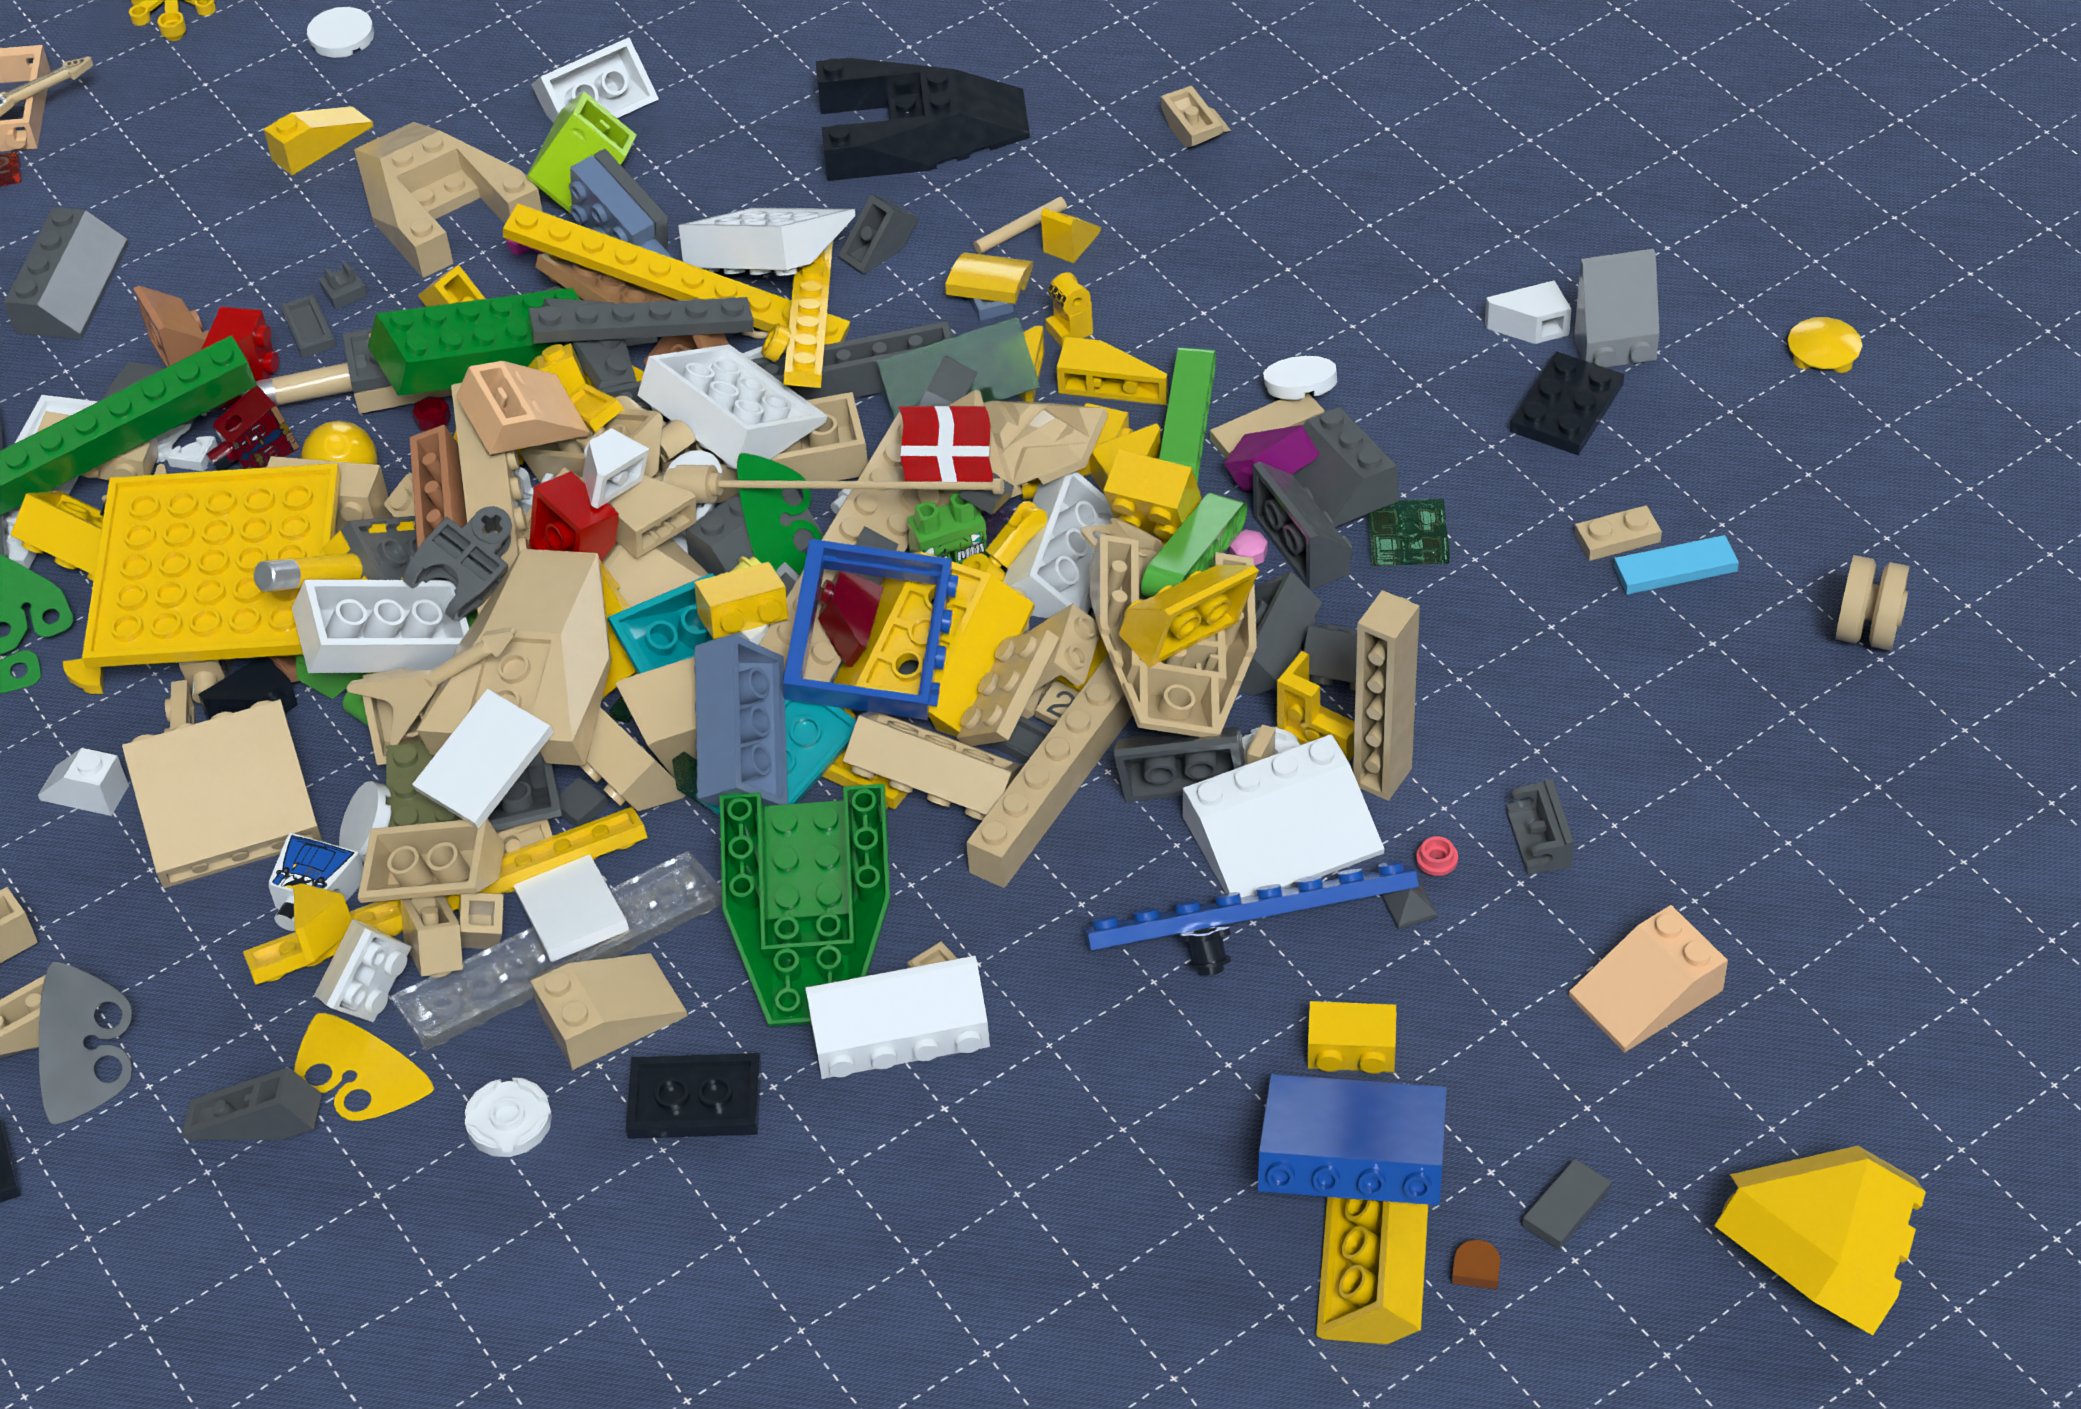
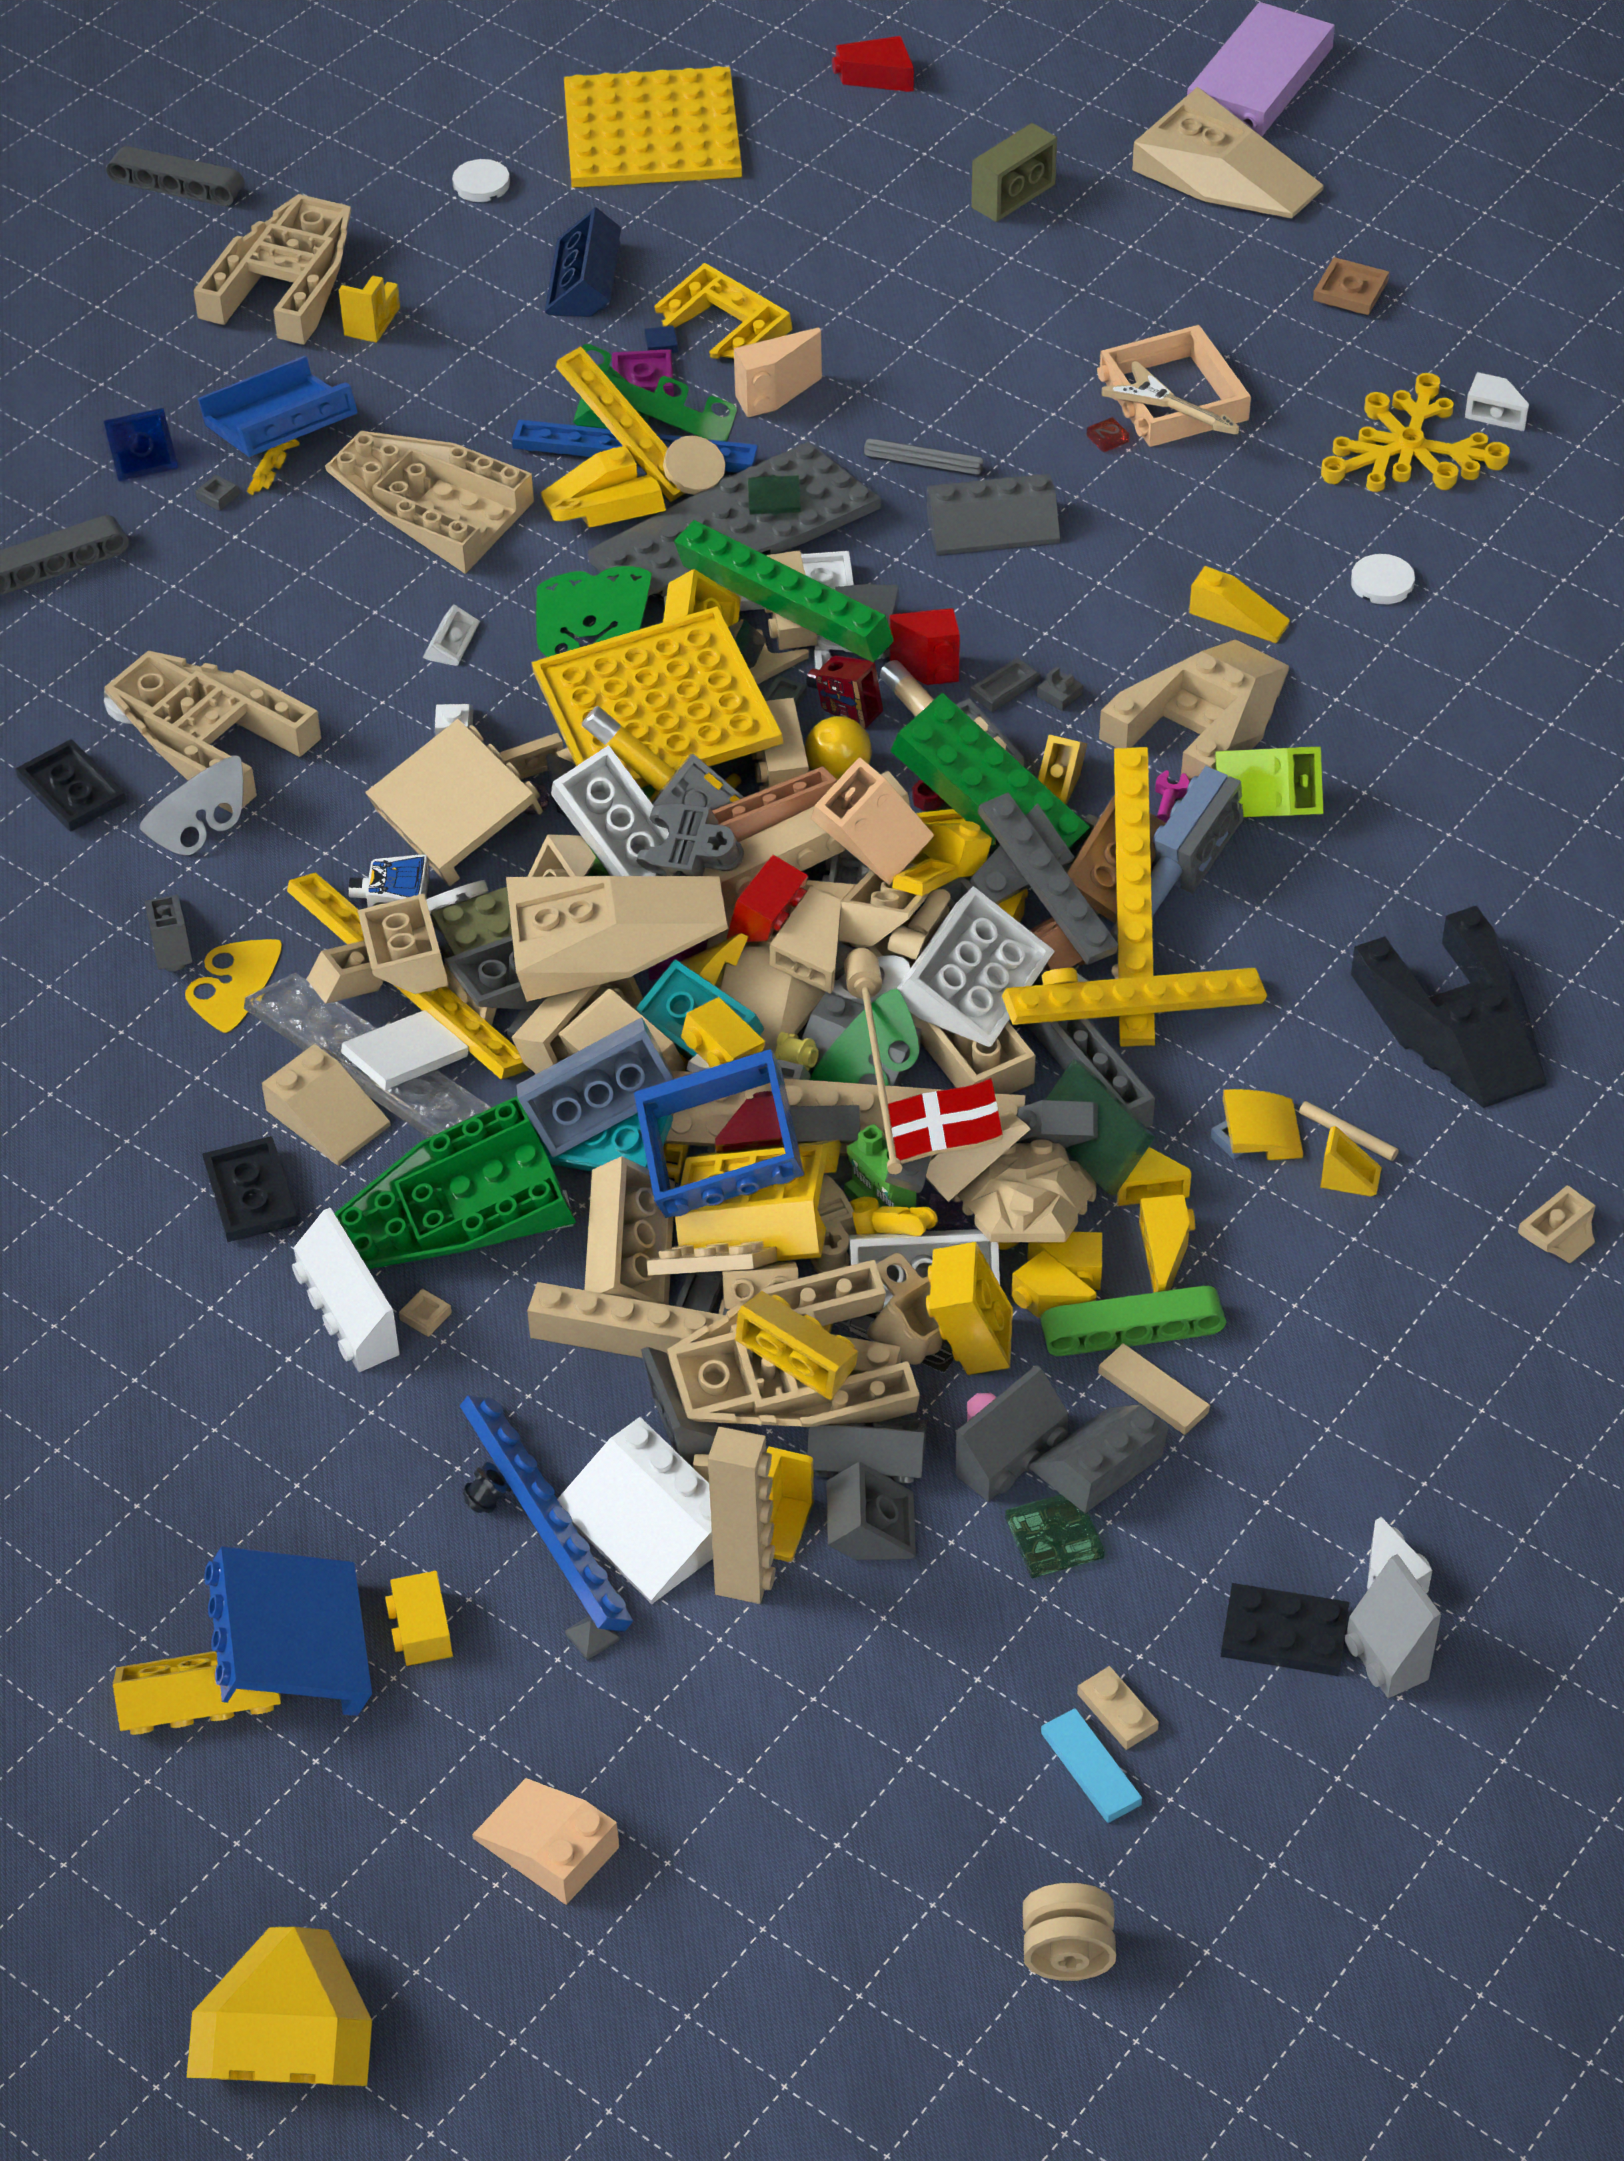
camera: 70 degrees right, 0 degrees up
nougat slope [133,286,209,368] -> none
yellow slope [293,883,352,963] -> none
white slope [314,919,412,1022] -> none
tan piece [347,627,517,745] -> none
white tile [412,689,554,829] -> none
tan brick [457,893,504,950] -> none
white tile [465,1078,552,1157] -> none
white slope [531,38,659,123] -> none
white slope [583,429,649,509] -> none
white slope [679,208,855,276] -> none
dark grey slope [839,194,919,273] -> none
yellow leg [1045,272,1093,347] -> none
bright green beam [1141,493,1247,598] -> none
magenta slope [1224,425,1320,492] -> none
white tile [1263,356,1338,400] -> none
coral plate [1416,836,1458,876] -> none
dark orange tile [1452,1240,1500,1290] -> none
dark grey hinge [1506,779,1574,875] -> none
dark grey tile [1522,1159,1612,1250] -> none
yellow dish [1787,317,1862,373] -> none

